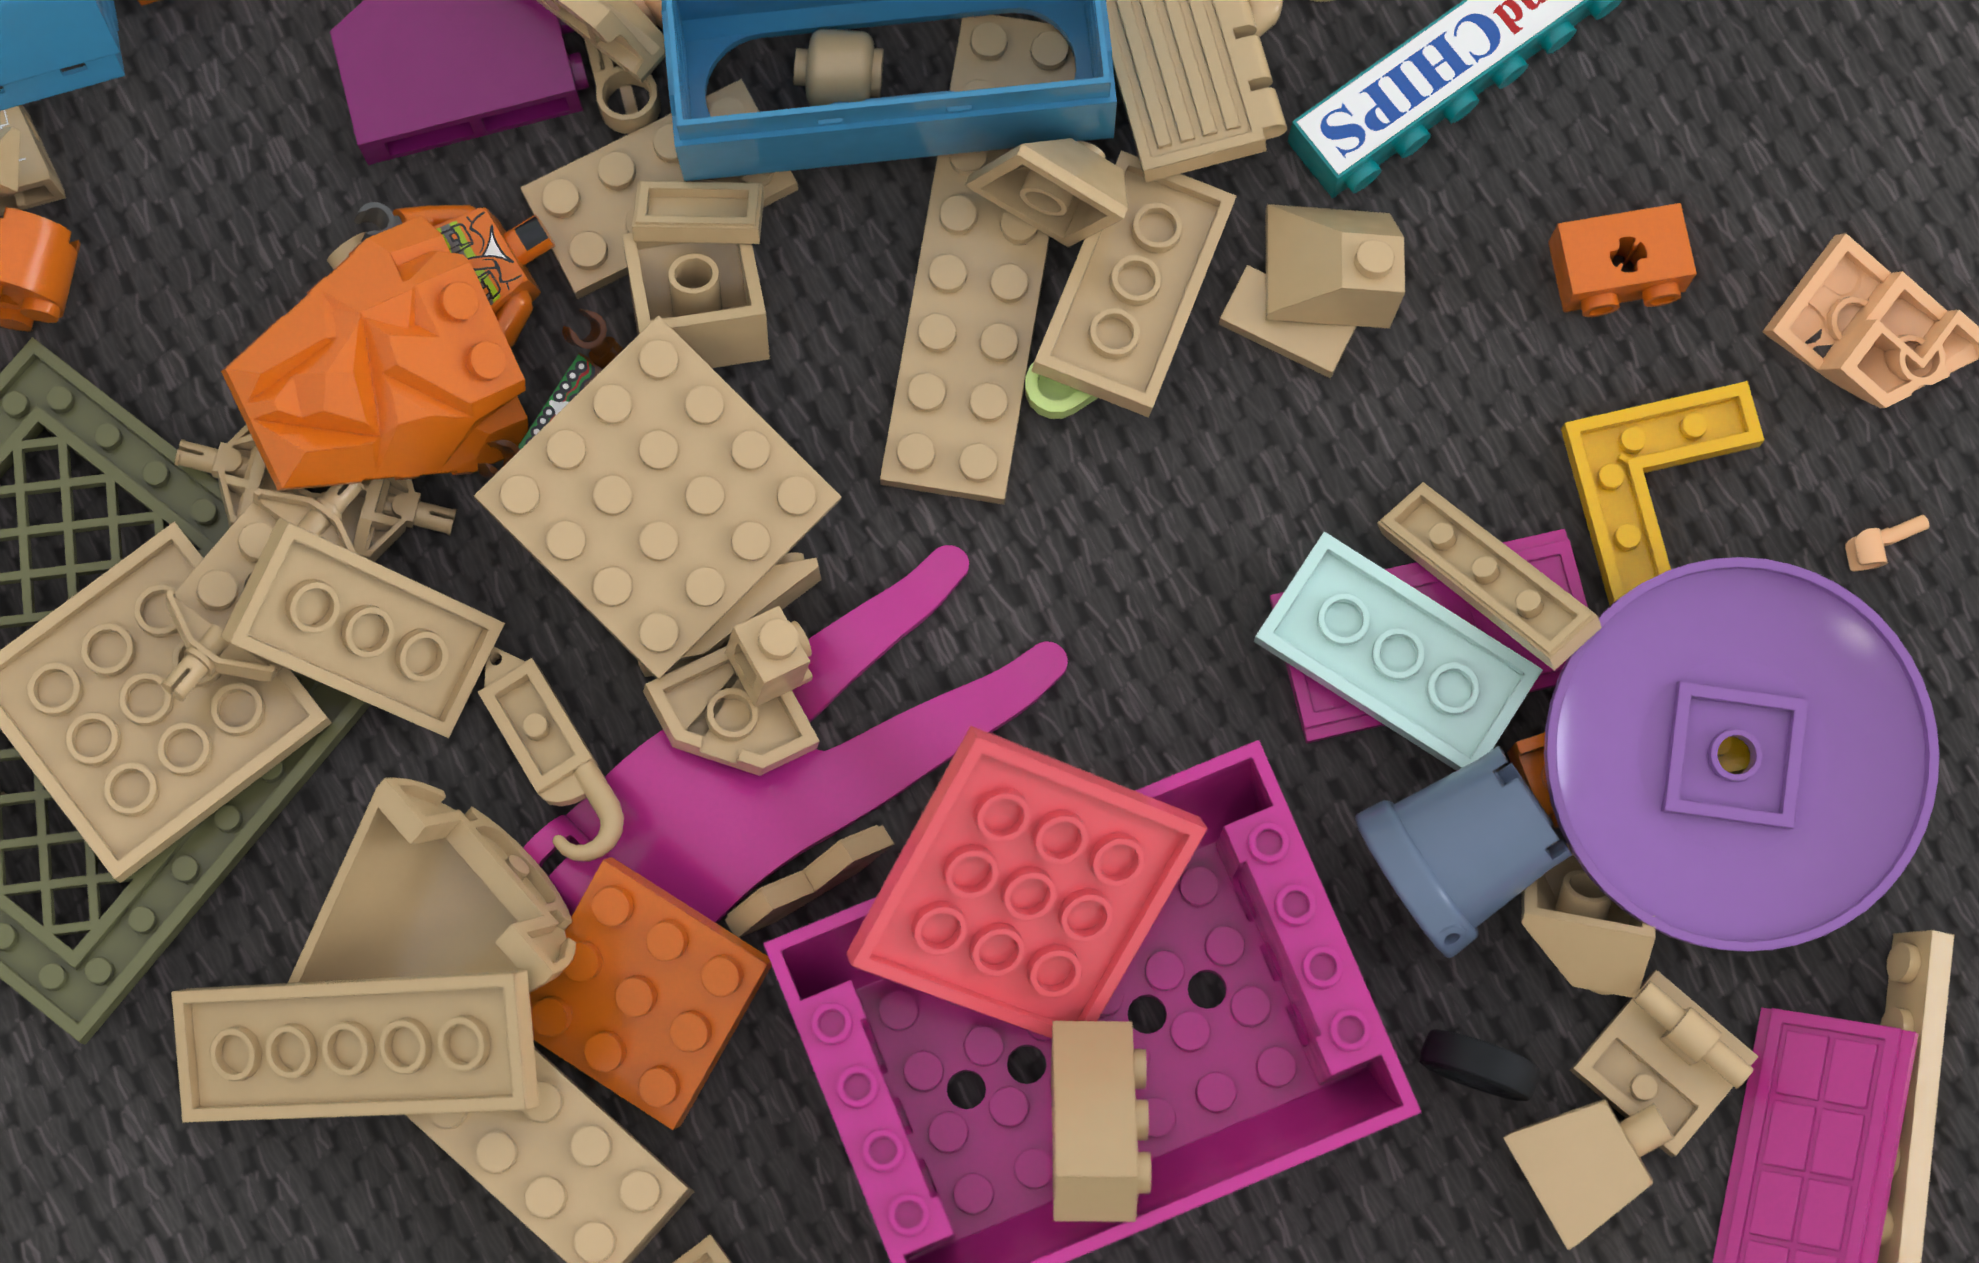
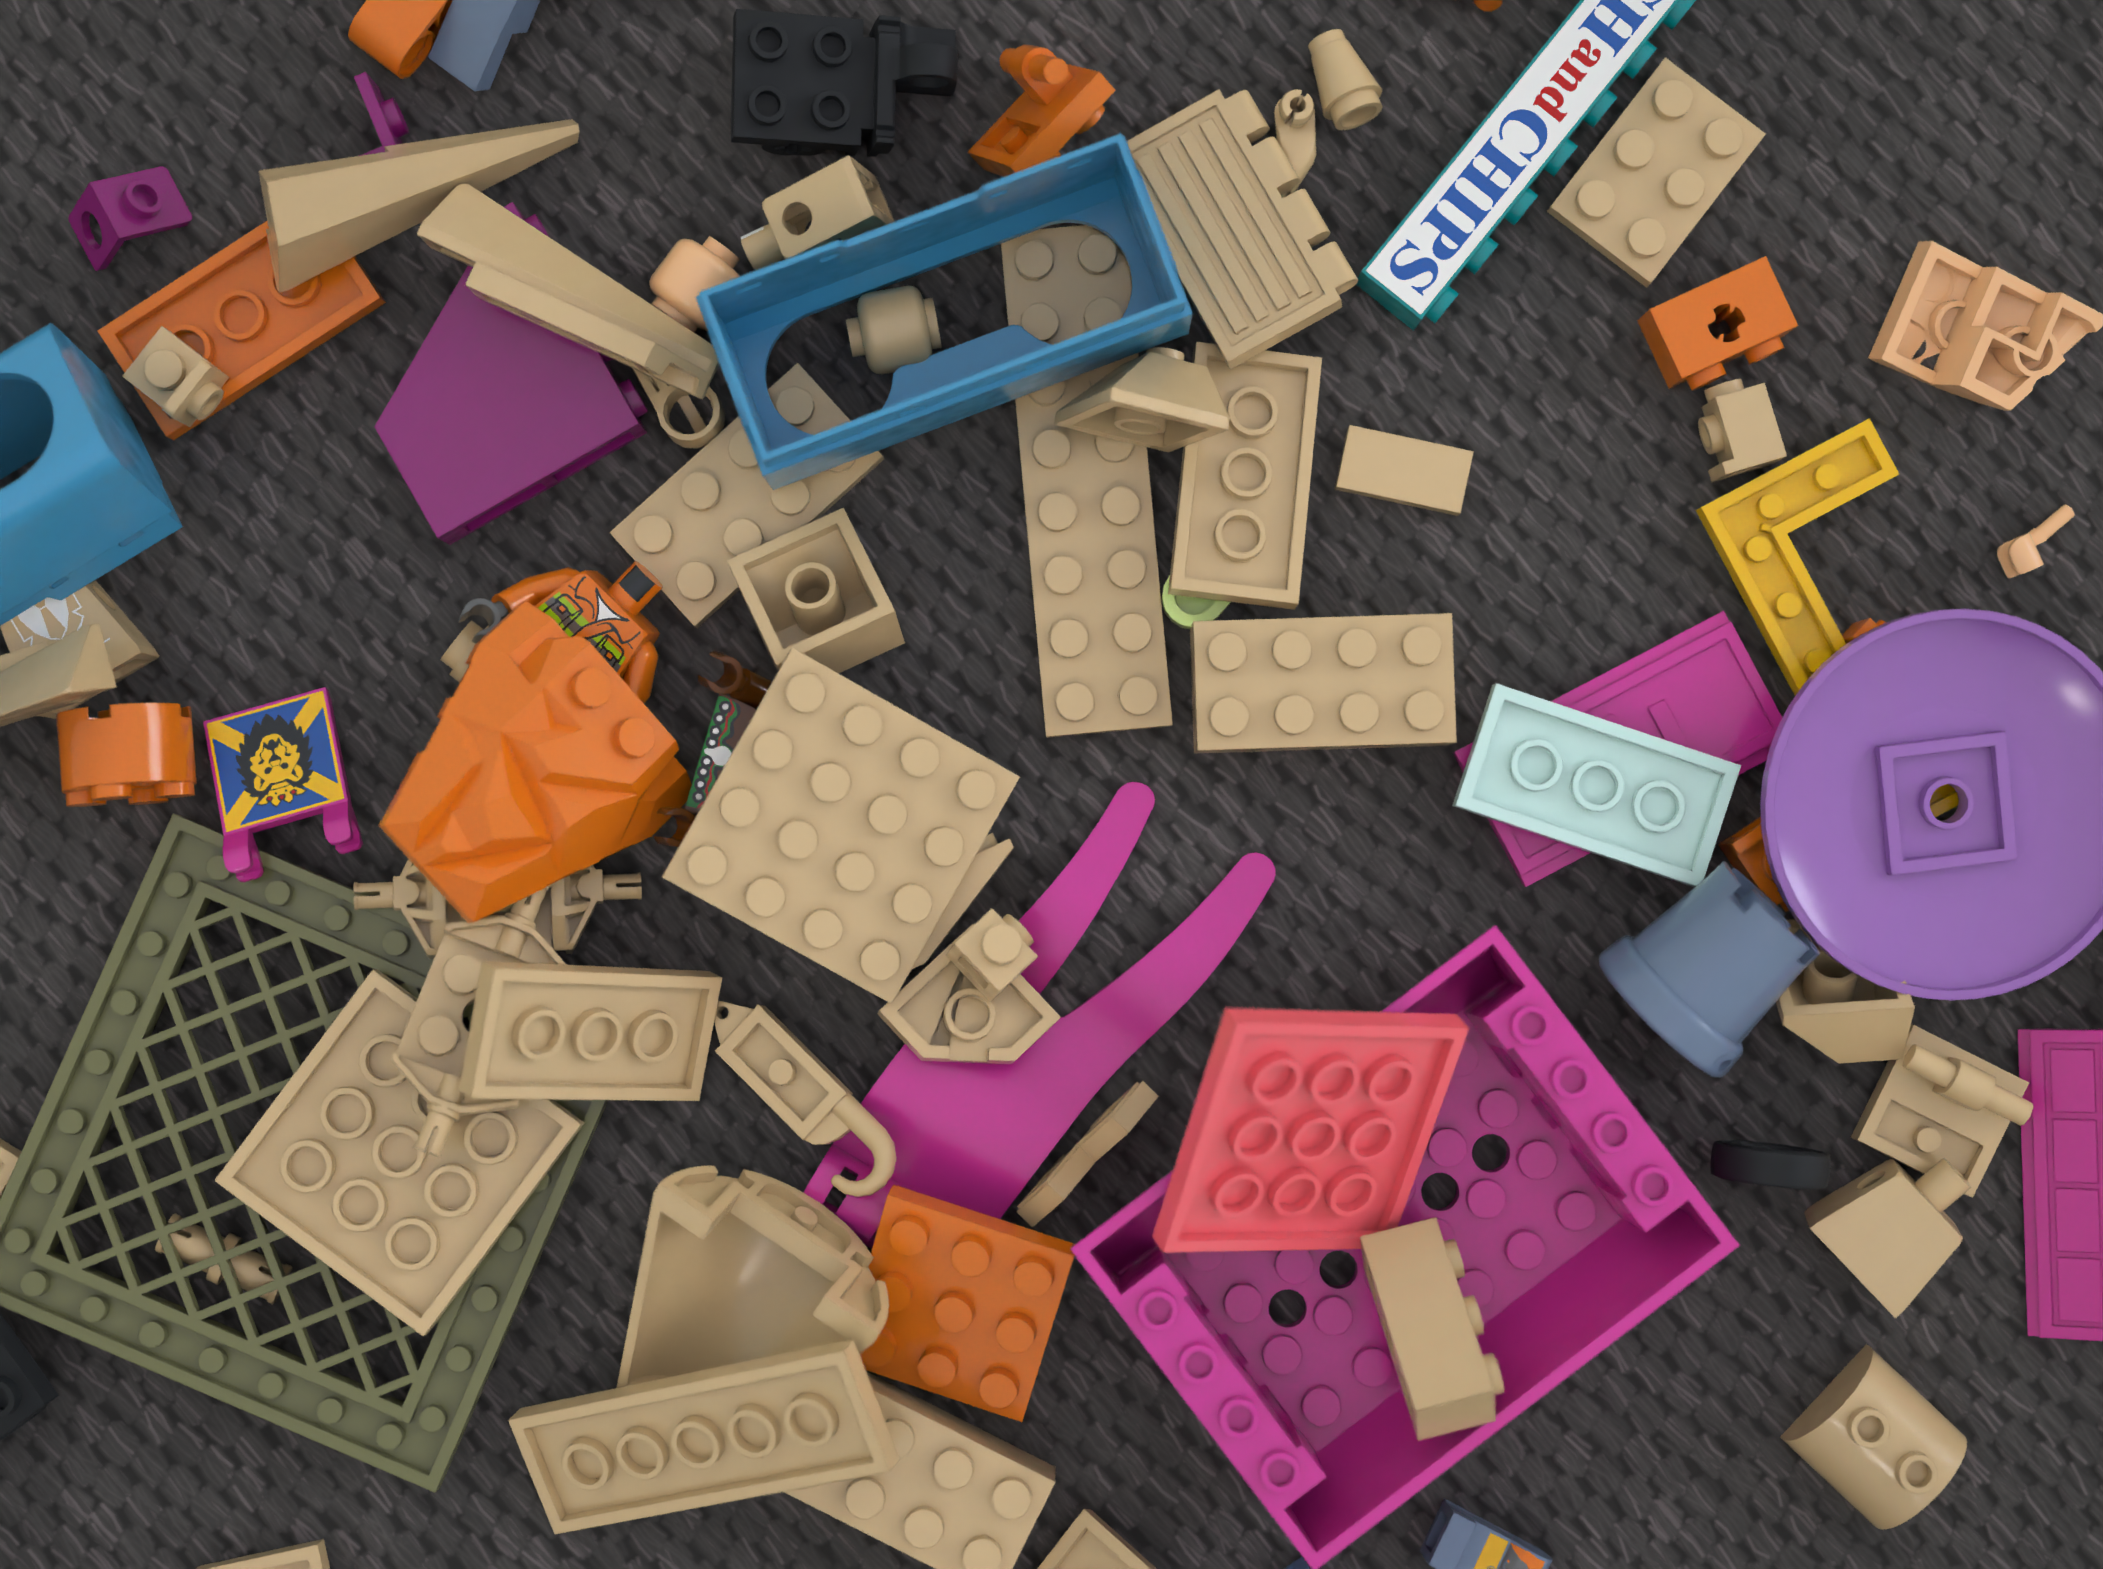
camera: 15 degrees left, 10 degrees up
tan tile [632,181,764,244] -> none
tan slope [1265,204,1405,328] -> none
tan tile [1377,482,1602,671] -> none
none -> flag [203,687,363,882]
none -> tan brick [1190,613,1457,754]
none -> tan plate [1547,57,1766,288]
none -> tan brick [1698,379,1787,482]

